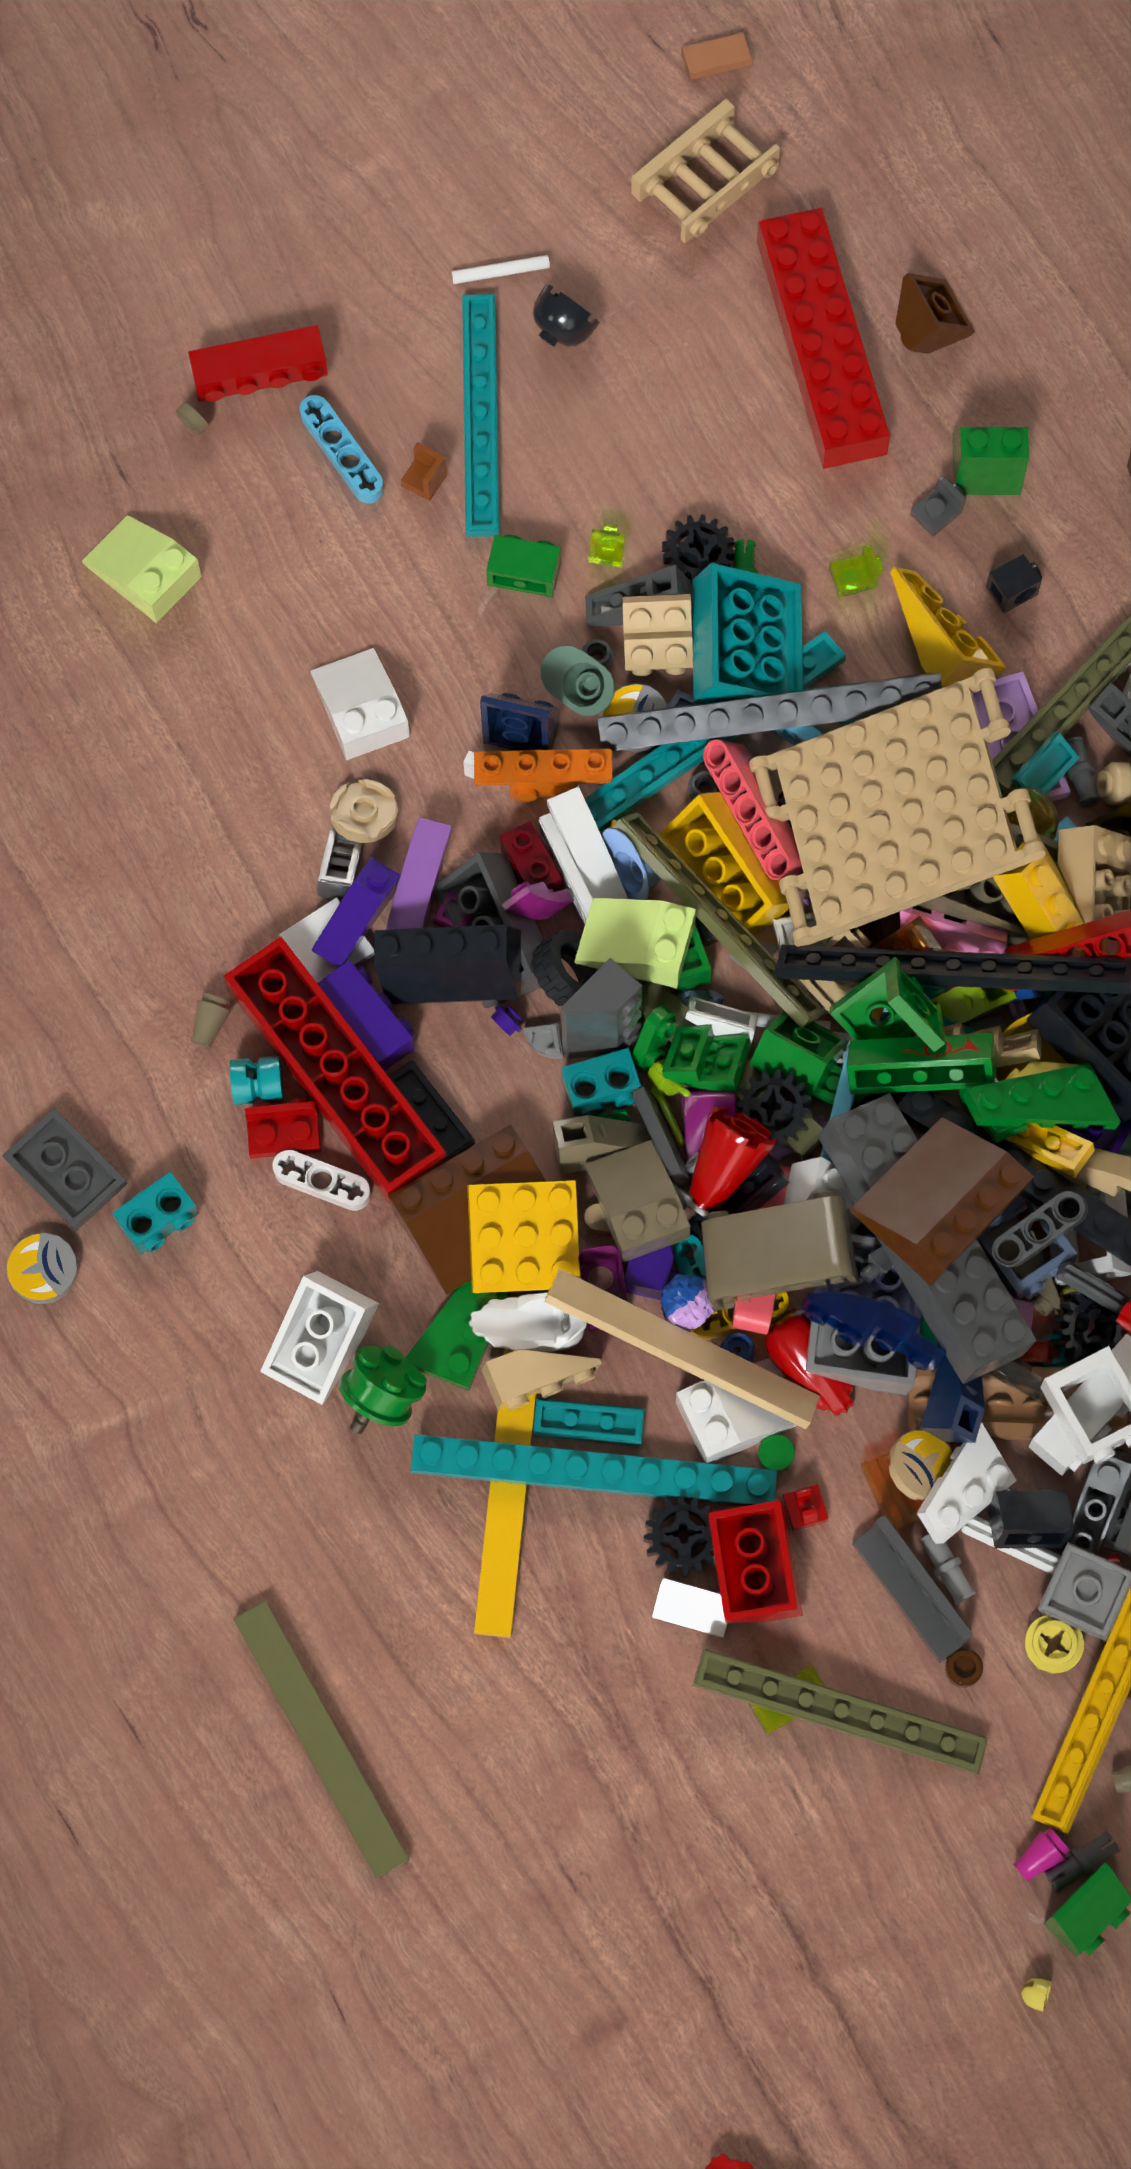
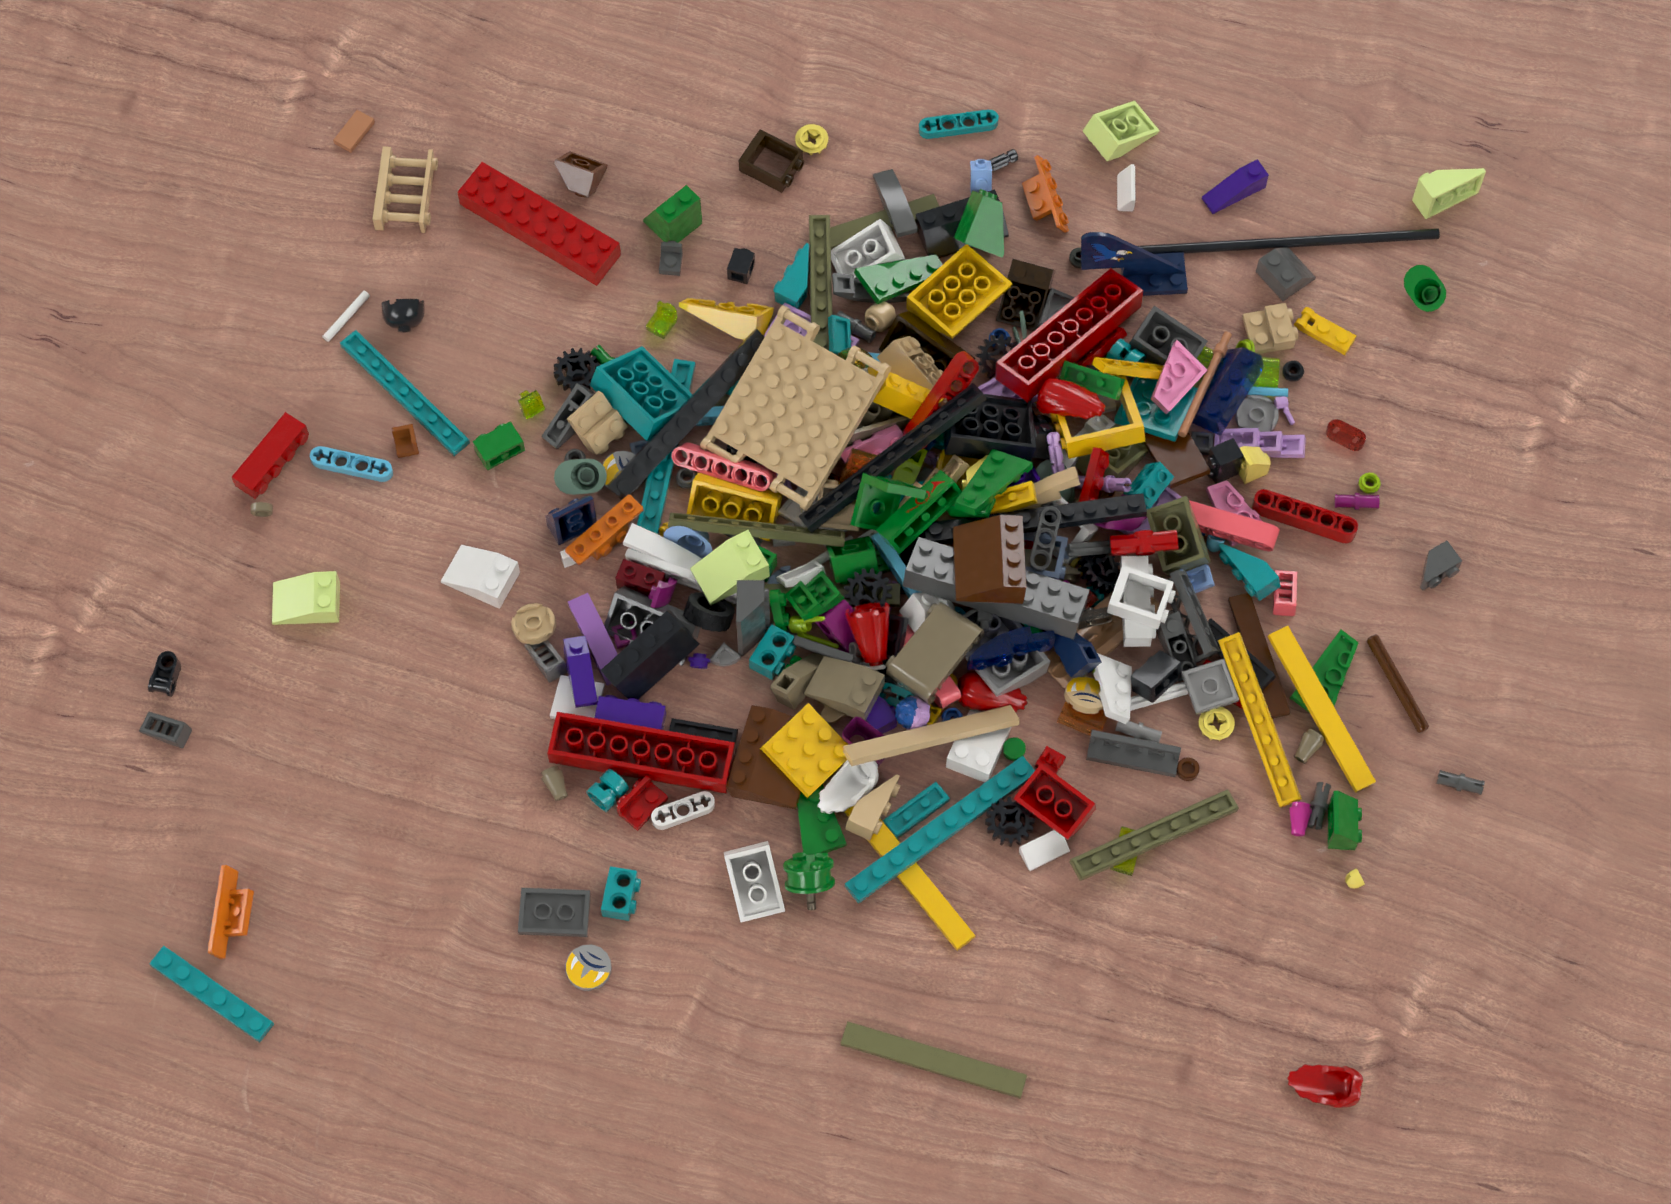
camera: 45 degrees left, 5 degrees down
none -> teal slope [773,243,809,309]

